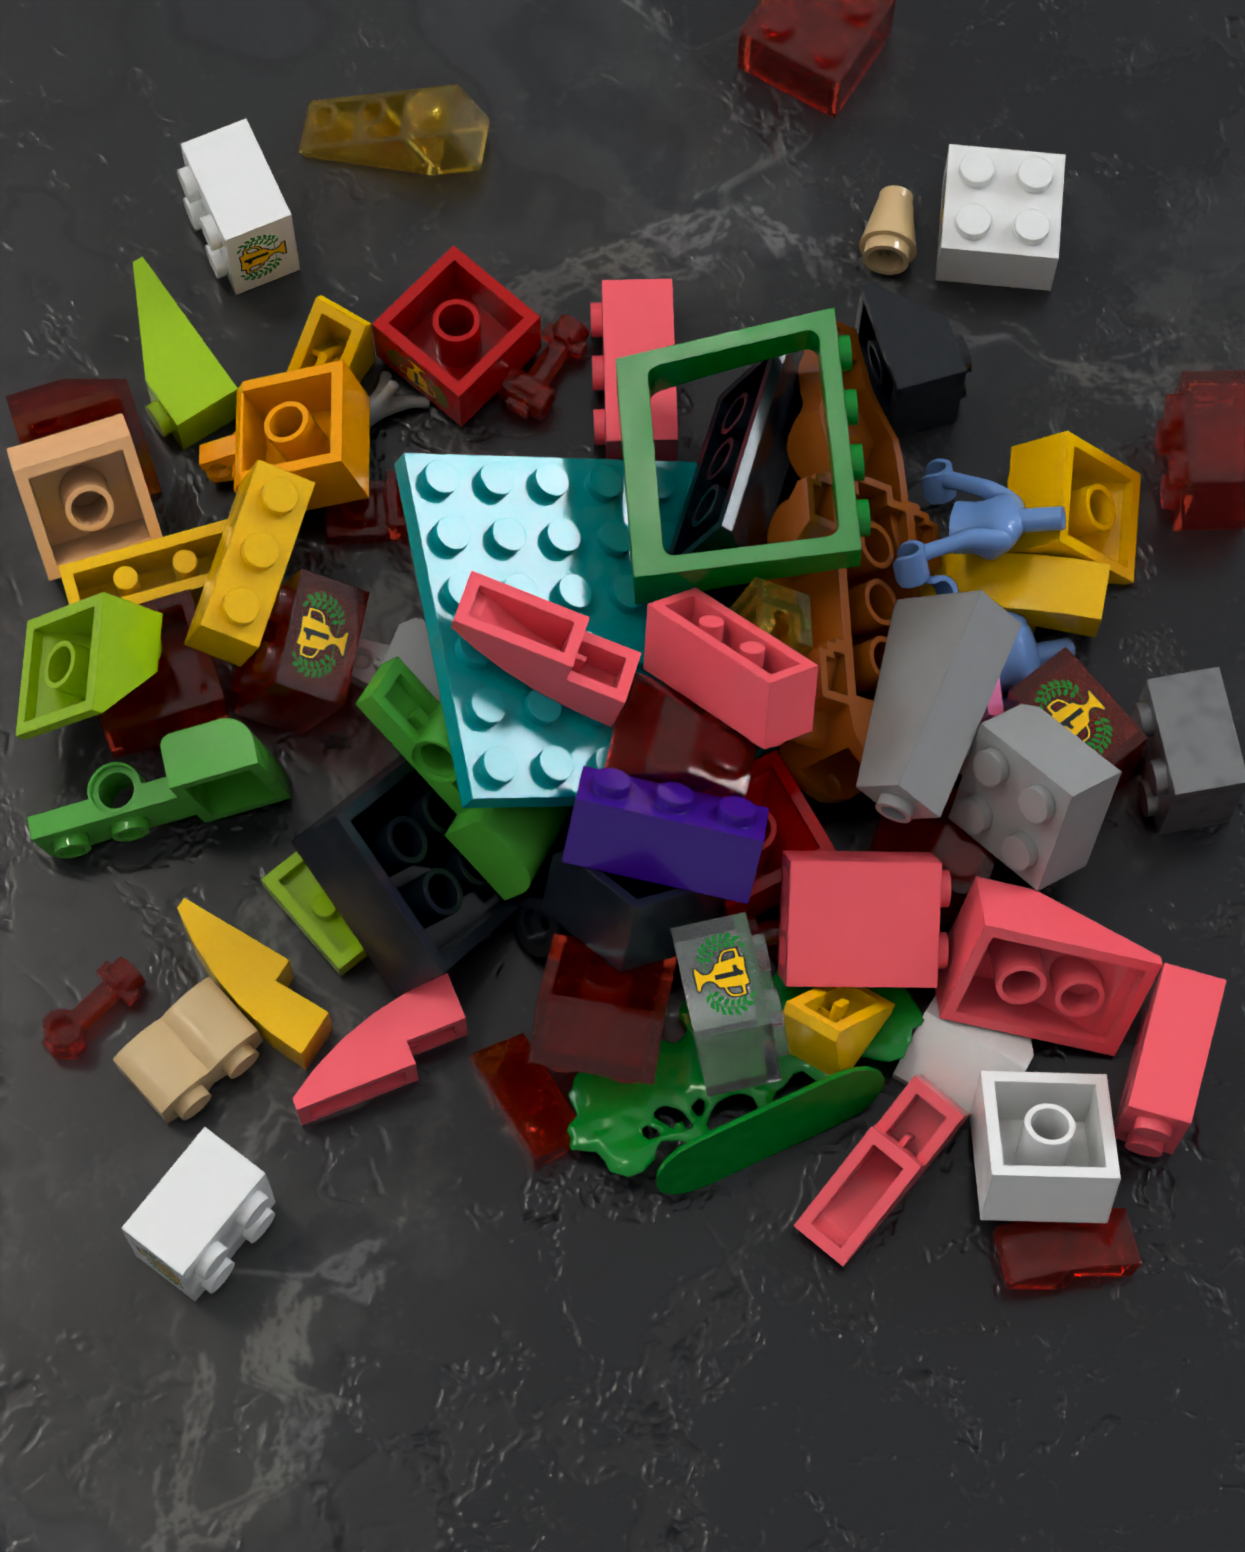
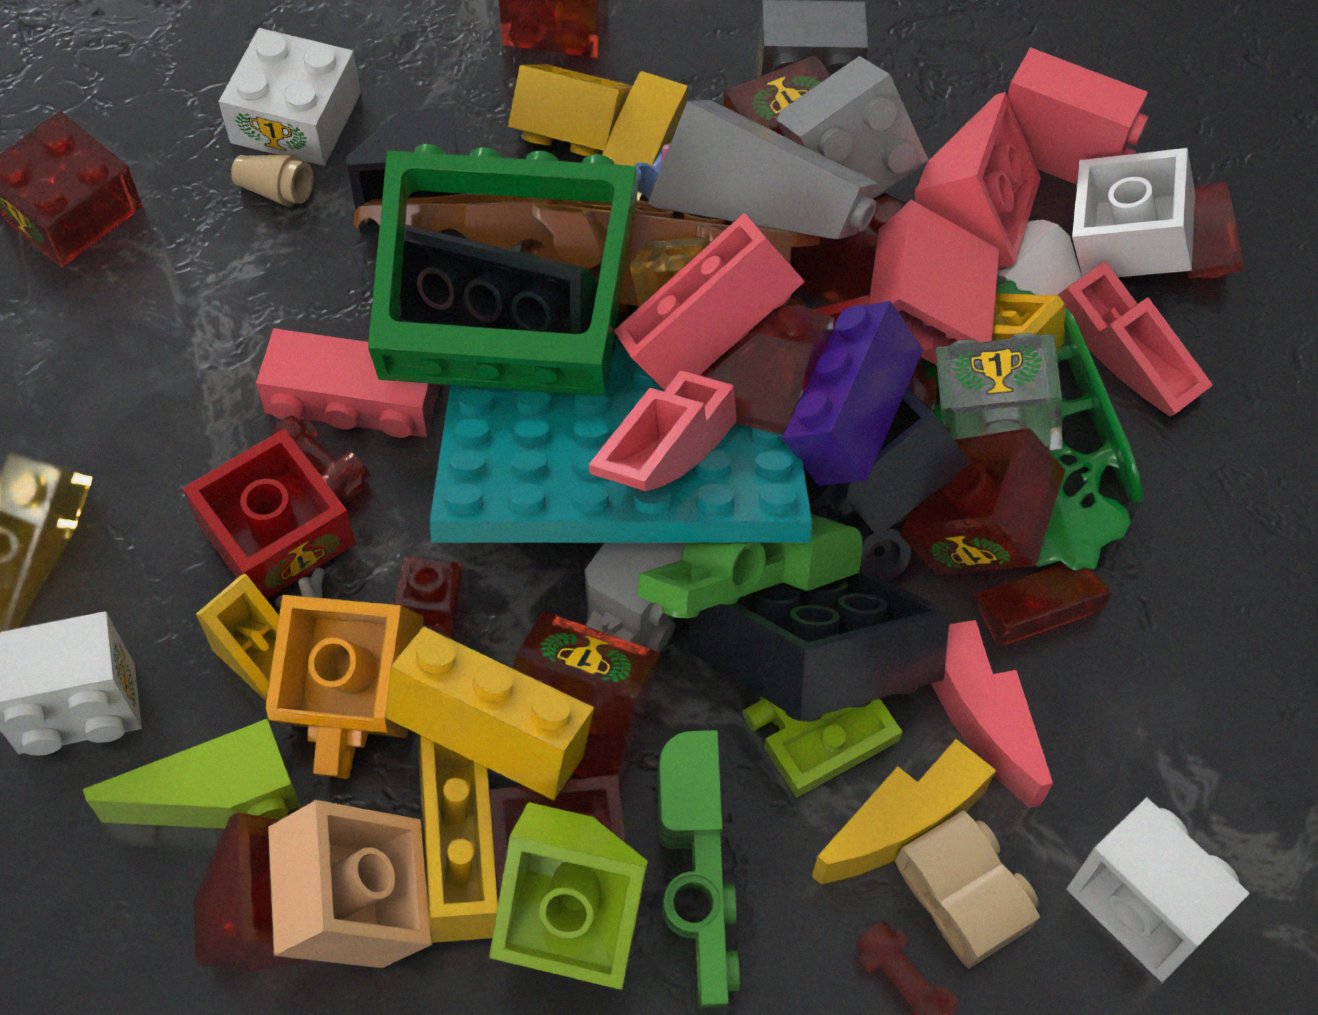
camera: 80 degrees left, 10 degrees down
medium blue piece [893,458,1066,588] -> none

